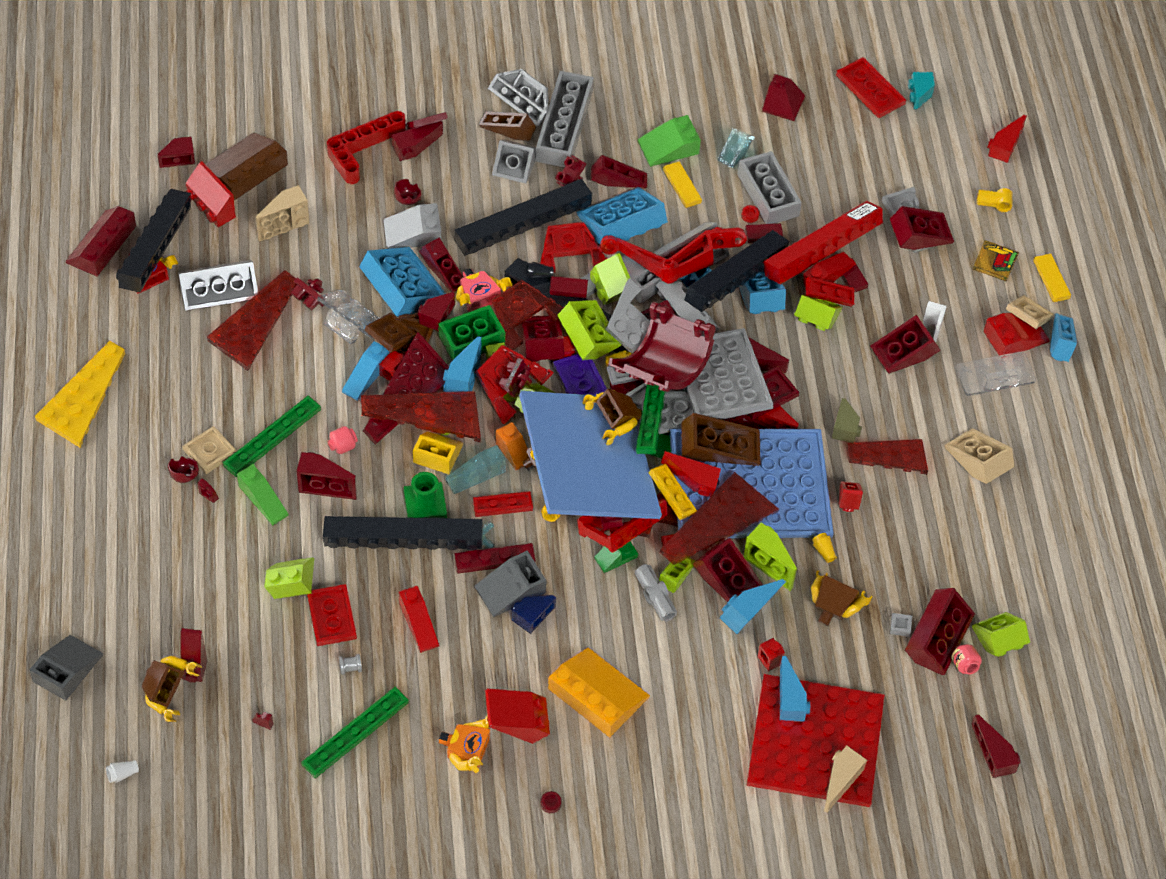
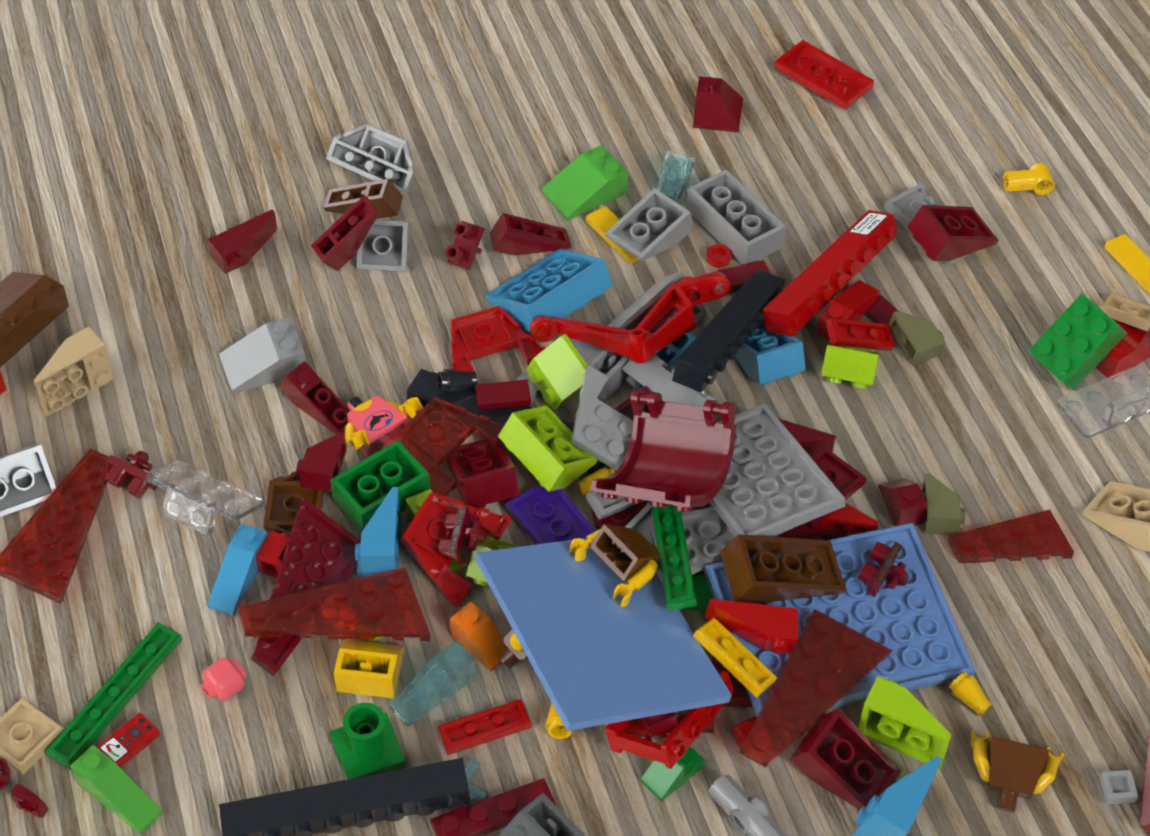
camera: 10 degrees left, 5 degrees down
dark red slope [296,452,357,500] -> none
red beam [327,111,406,184] -> none
dark azure slope [359,247,446,317] -> none
reddish brown tile [365,312,416,353] -> none
dark red hair [394,179,422,206] -> none
dark red tile [406,112,448,129] -> none
black brick [455,179,592,256] -> none
light grey brick [535,71,594,167] -> none
red plate [563,336,575,358] -> none
lime slope [659,552,695,593] -> none
red slope [838,481,863,512] -> none
dark red slope [870,314,941,374] -> none
teal slope [908,72,935,109] -> none
white panel [923,301,947,342] -> none
tile [973,240,1019,282] -> none
red slope [987,115,1027,163] -> none
none -> red tile [96,712,160,768]
none -> dark red slope [311,195,379,271]
none -> light grey slope [605,188,692,261]
none -> dark red hips [858,542,909,597]
none -> dark red slope [878,479,928,526]
none -> olive slope [888,311,946,366]
none -> green brick [1028,293,1127,390]

